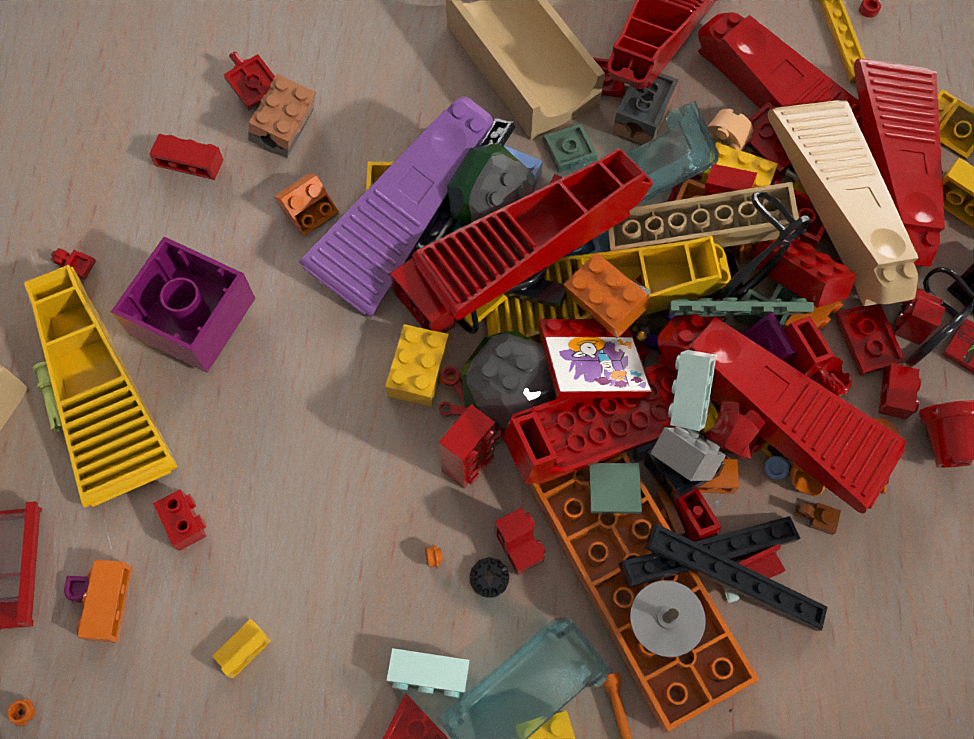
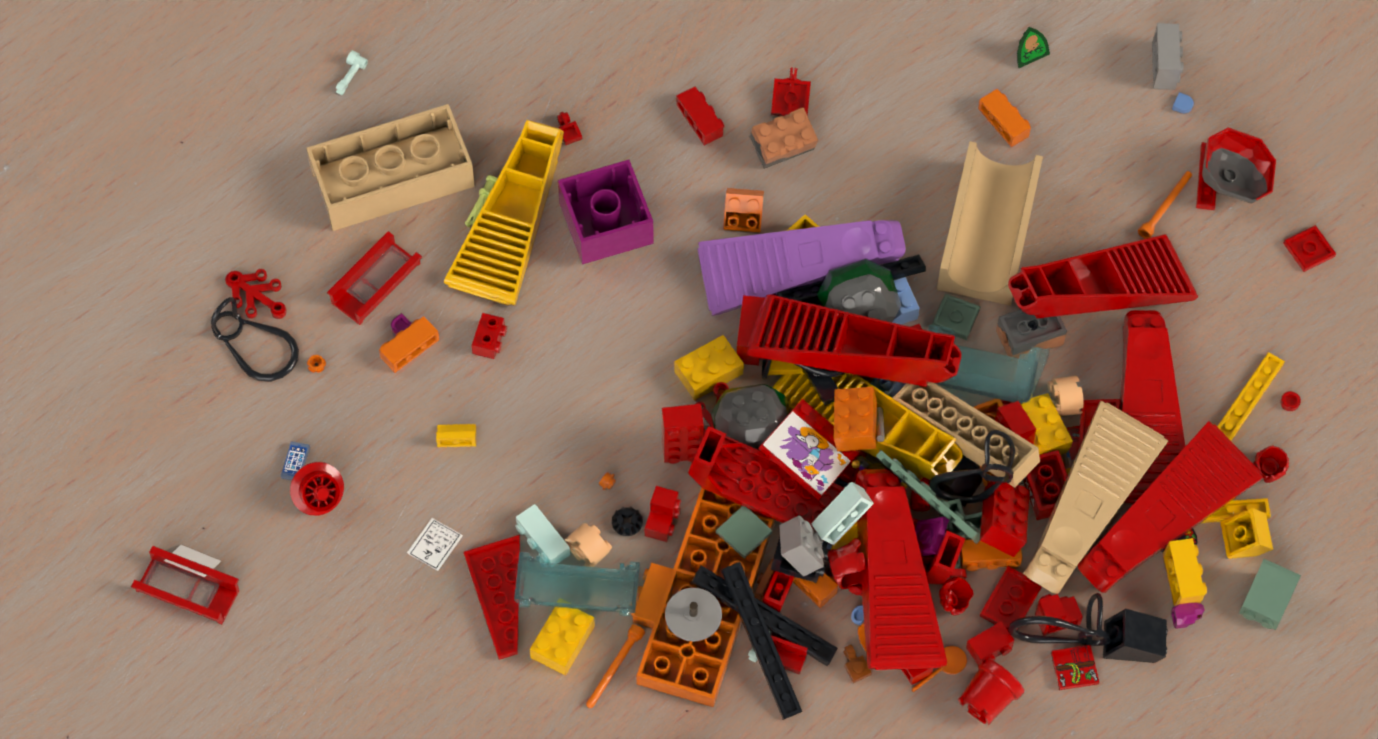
camera: 45 degrees right, 5 degrees down
none -> light nougat brick [565,523,612,569]
none -> orange brick [630,563,673,629]
none -> red hair [1253,445,1289,483]

